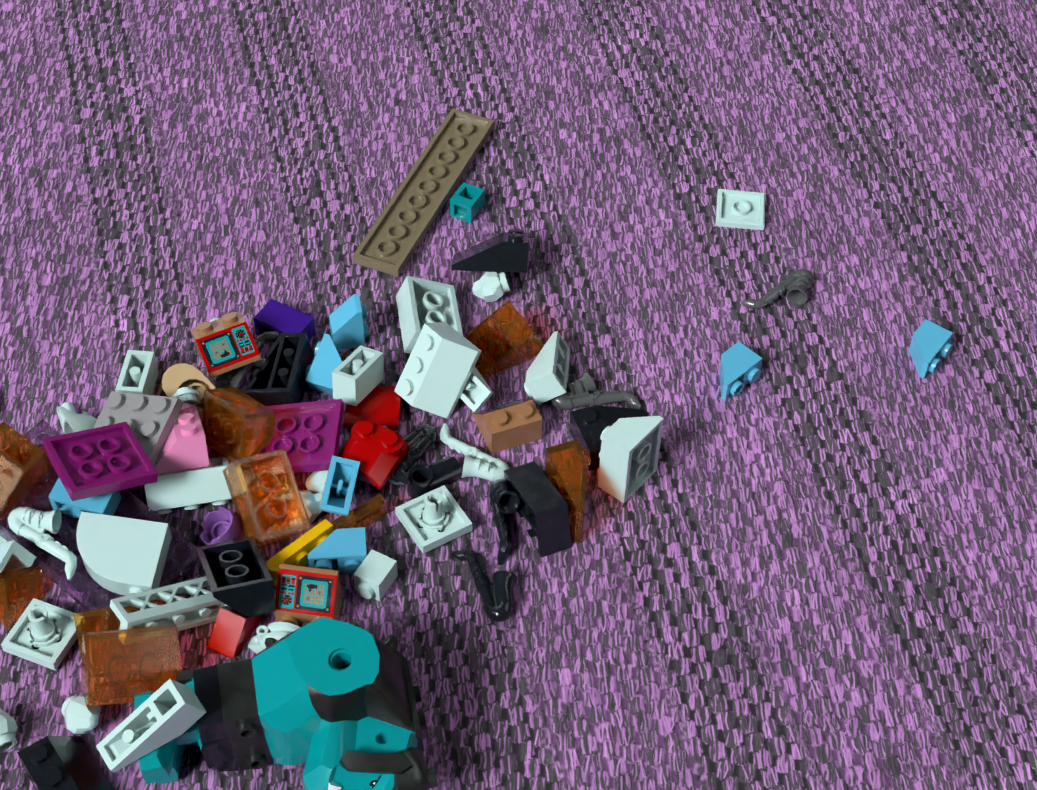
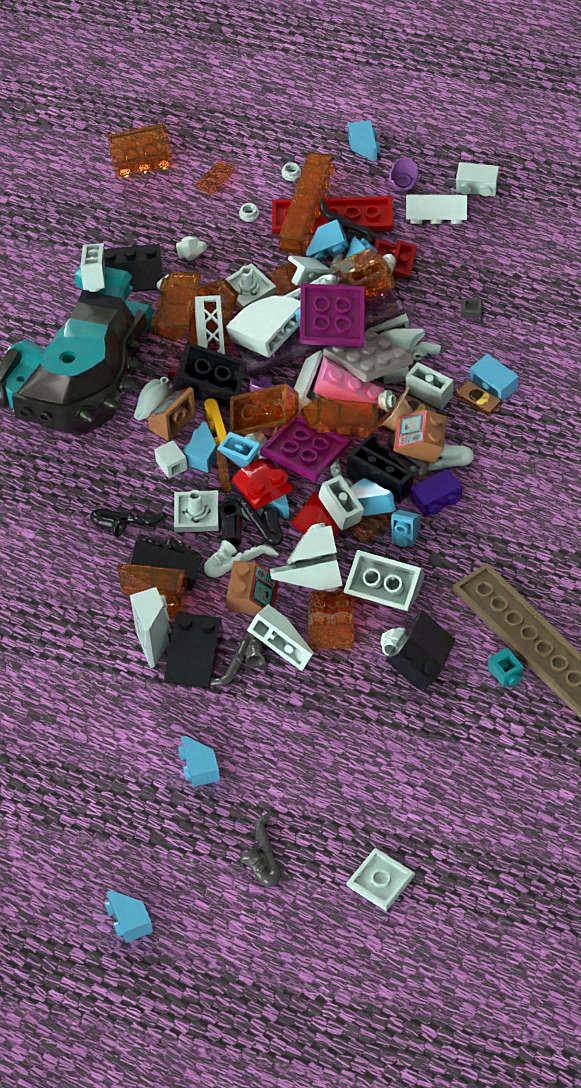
camera: 125 degrees right, 5 degrees up
none -> tile [455,380,502,417]
none -> medium azure brick [470,354,519,403]

